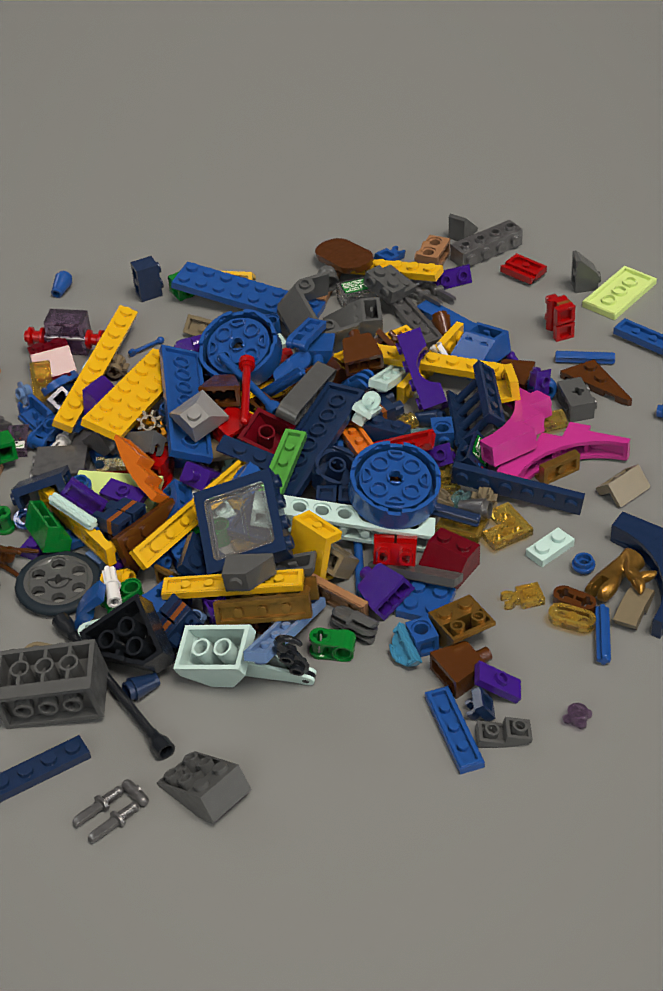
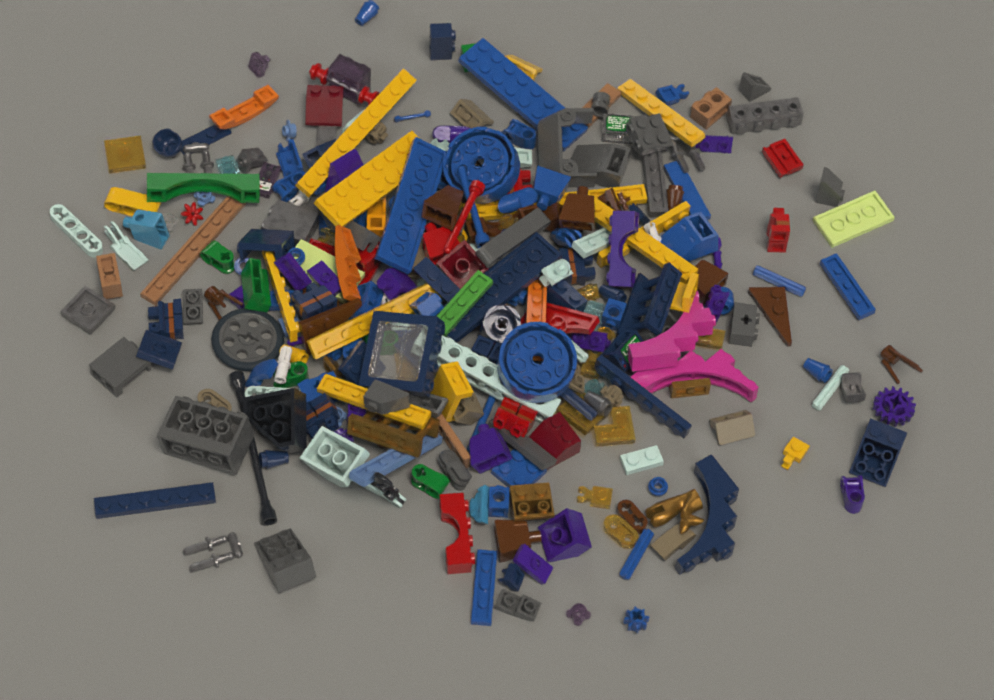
camera: 15 degrees right, 15 degrees up
clear yellow plate [29,360,53,402] -> none
blue tile [41,370,79,397] -> none
light aqua axle [48,492,98,530] -> none
dark tan gear [136,410,164,431] -> none
light grey slope [169,390,229,443] -> none
blue axle [261,367,306,397] -> none
blue plate [286,317,327,352] -> none
reddish brown tile [315,238,374,274] -> none
none -> red arch [439,492,475,574]
none -> dark purple slope [538,508,592,562]
none -> blue gear [623,606,649,633]

